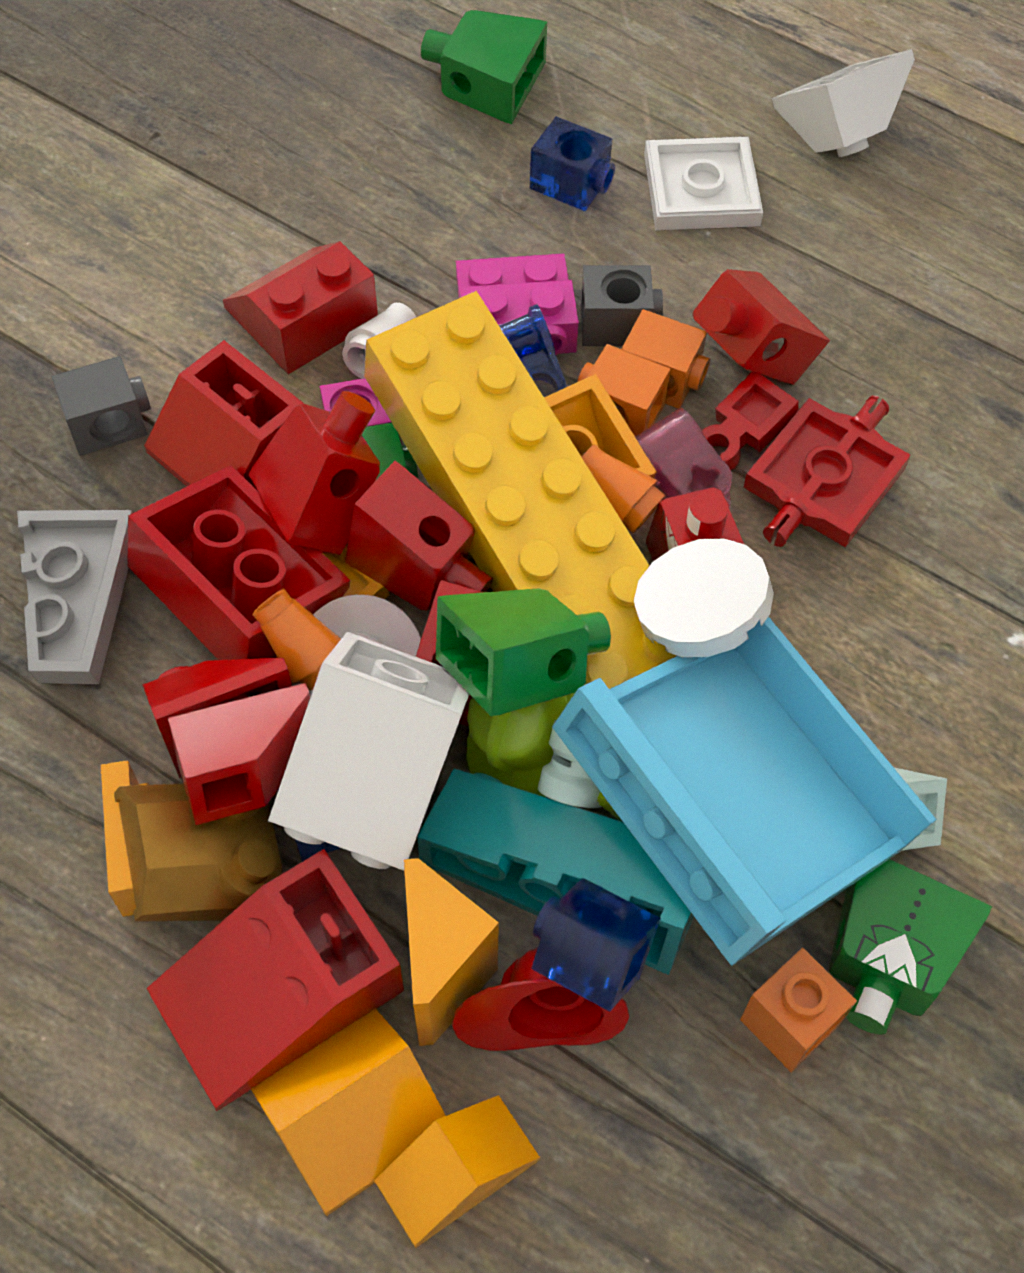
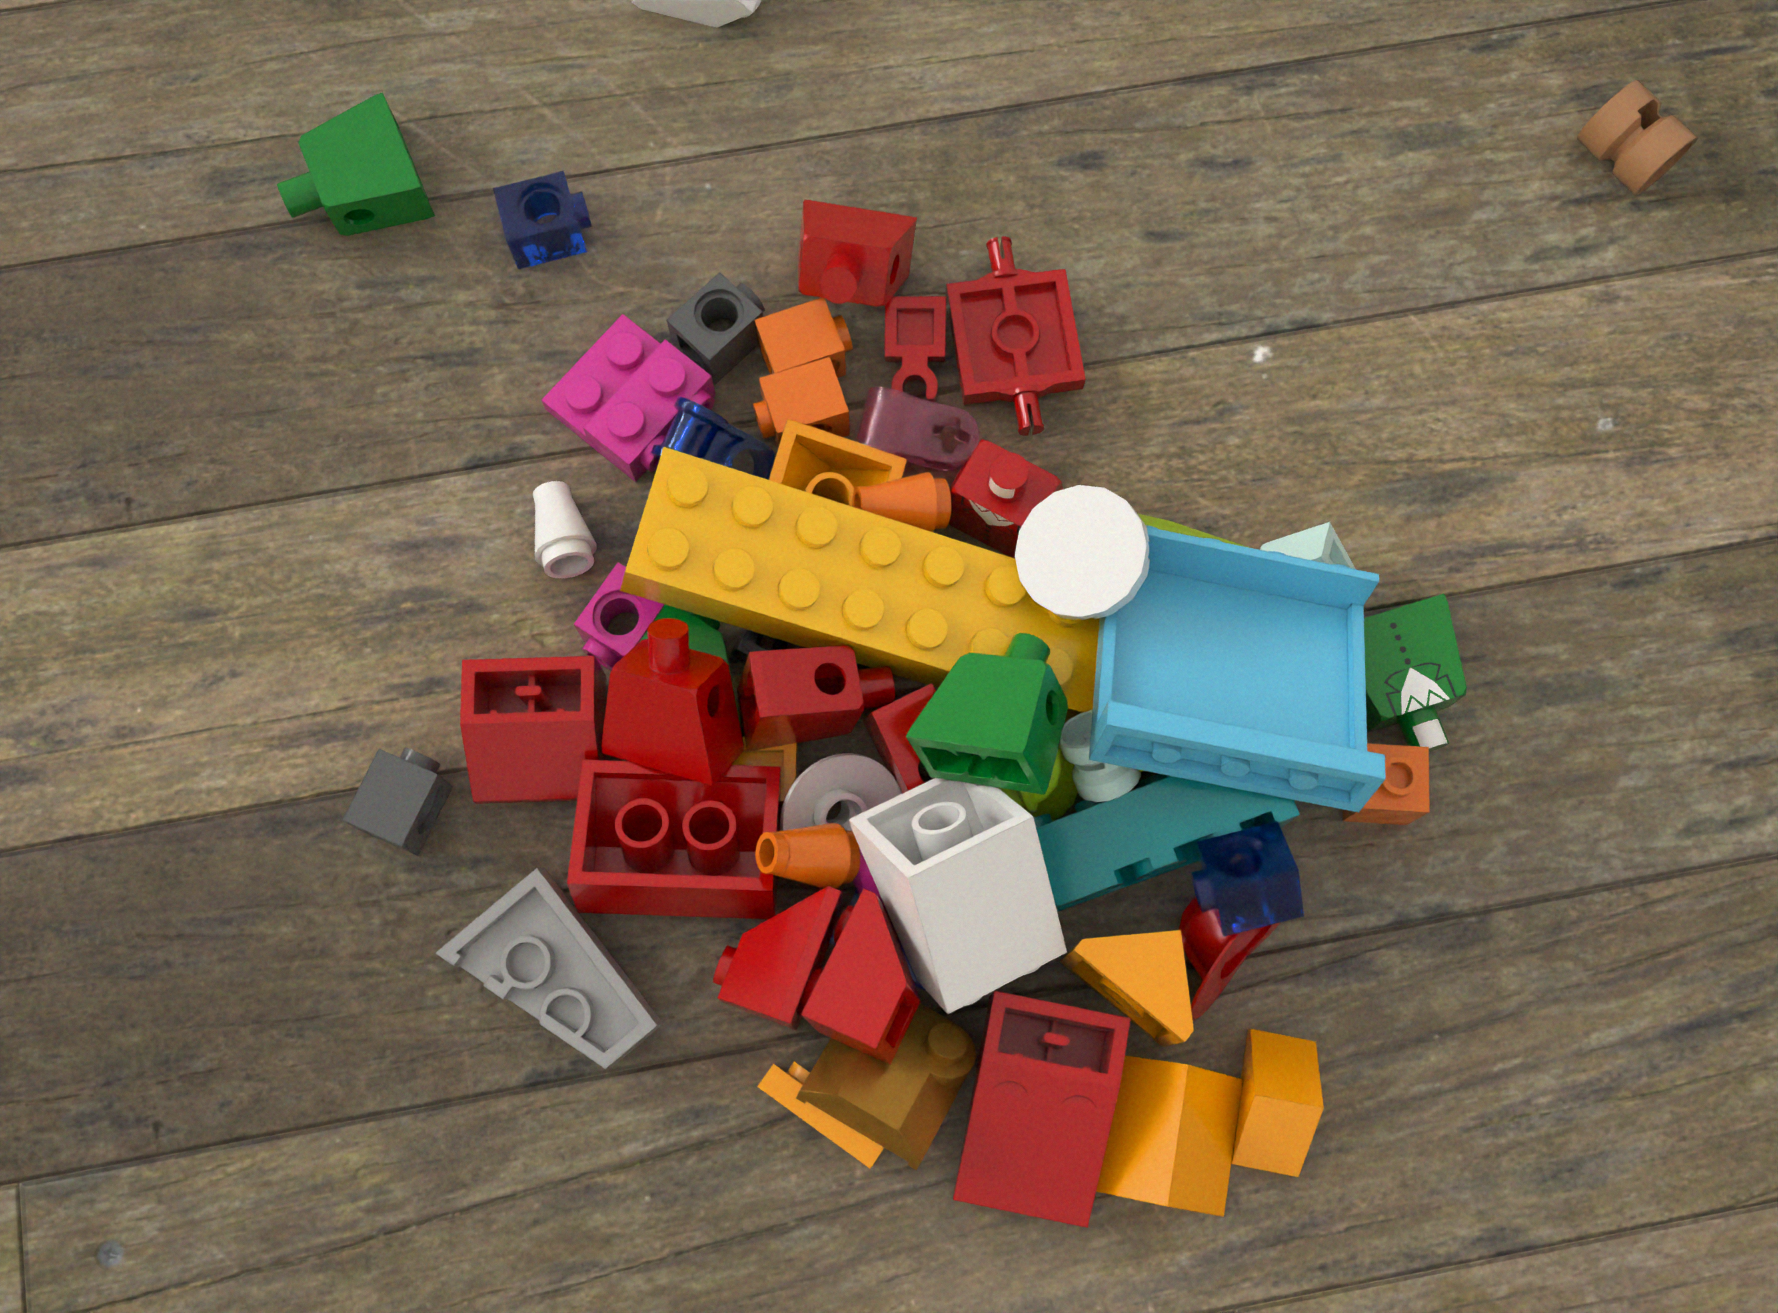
camera: 45 degrees left, 15 degrees up
red slope [223,241,378,375] -> none
white tile [644,137,763,230] -> none

